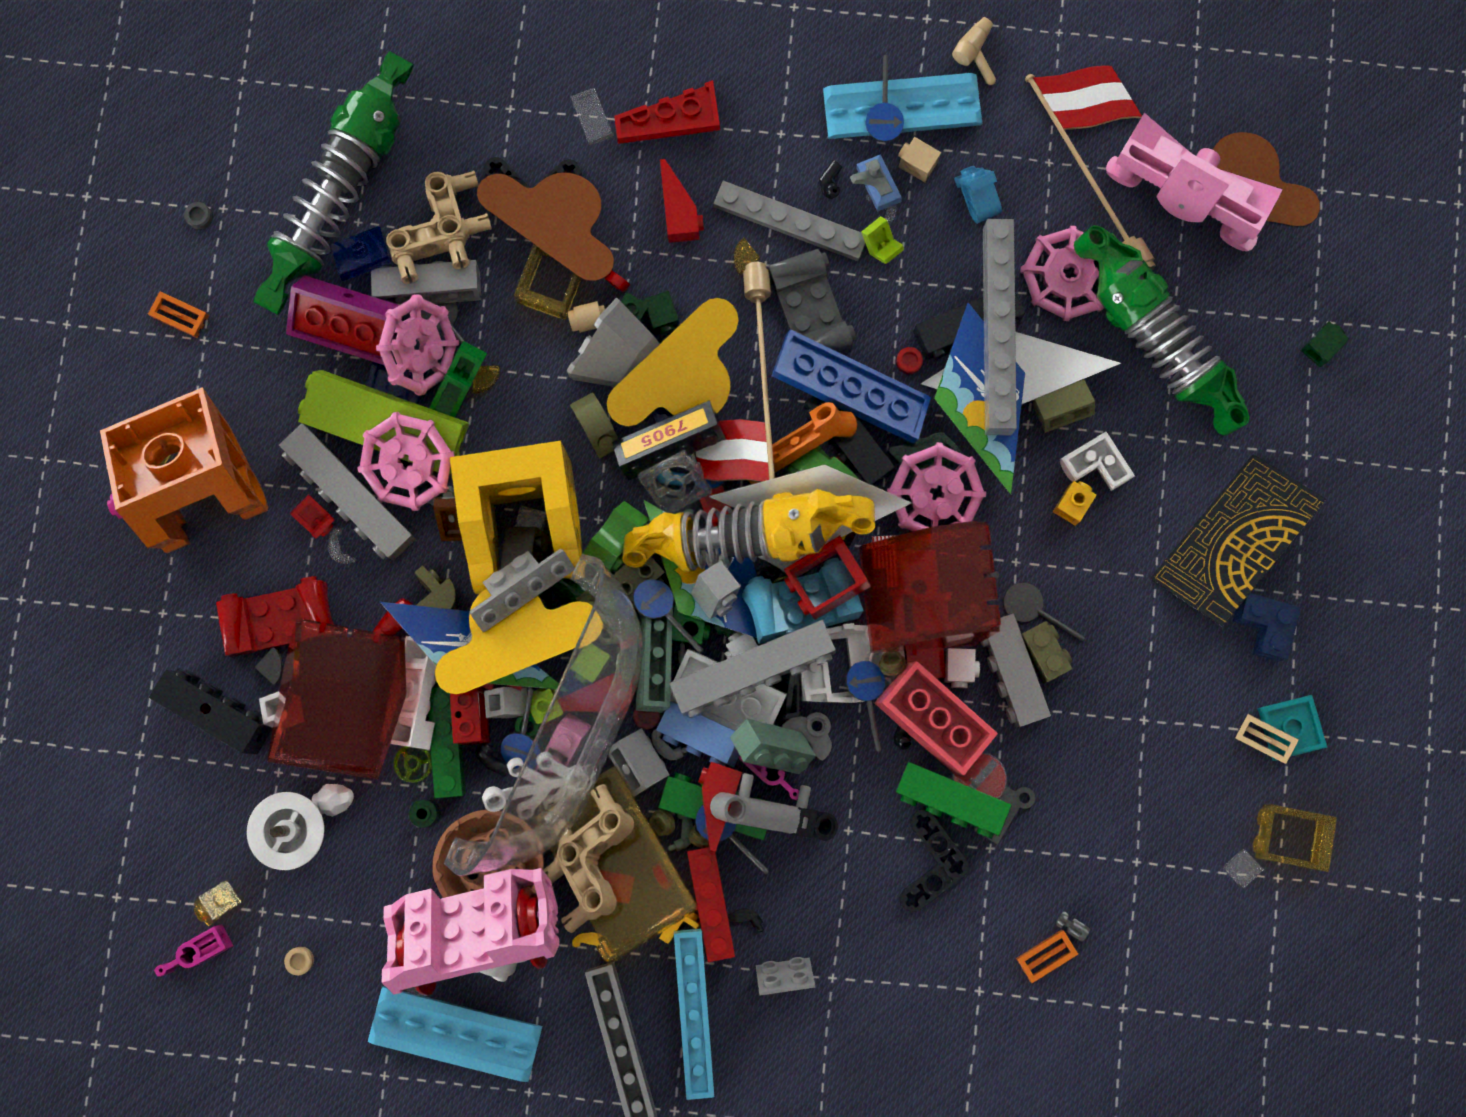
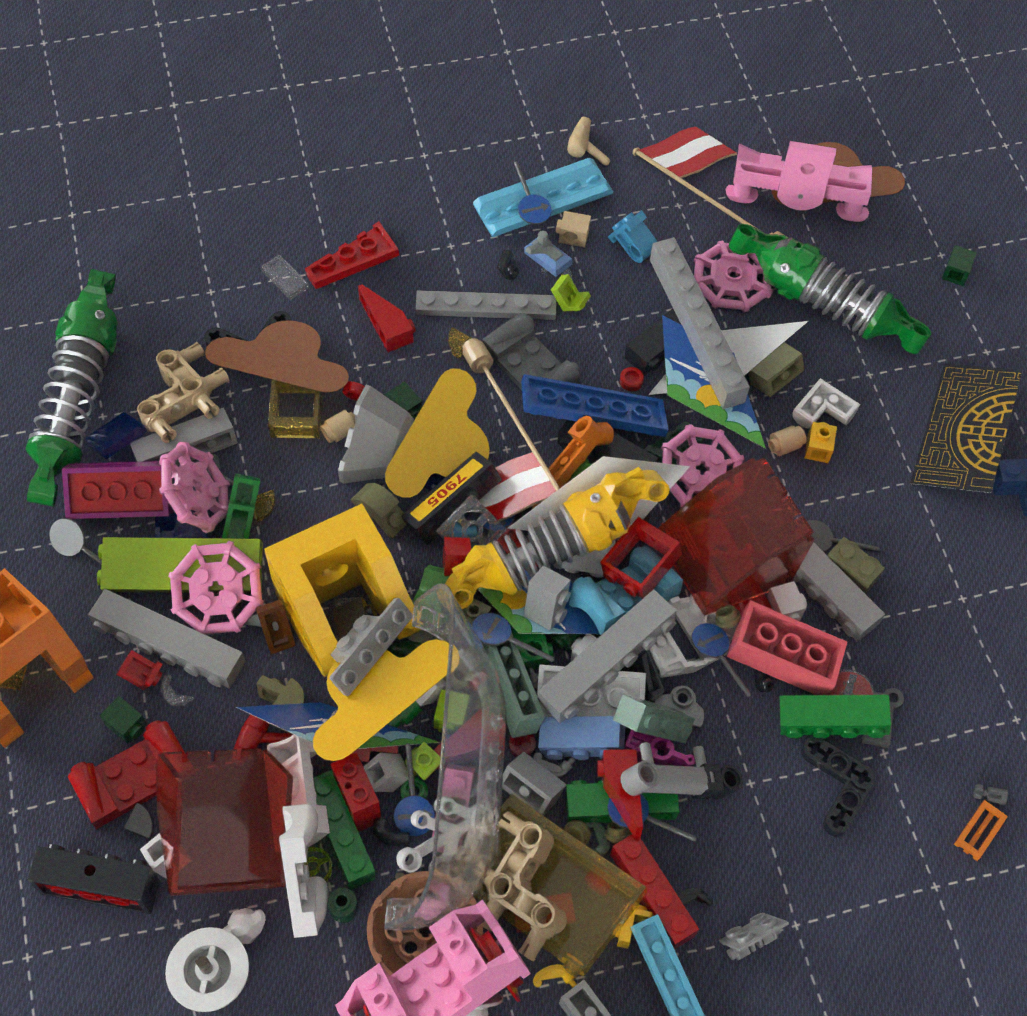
camera: 25 degrees left, 20 degrees down
none -> piece [49,518,102,565]
none -> dark green brick [99,696,147,744]
none -> white piece [279,804,329,938]
none -> red brick [443,537,471,576]
none -> tan brick [768,426,806,456]

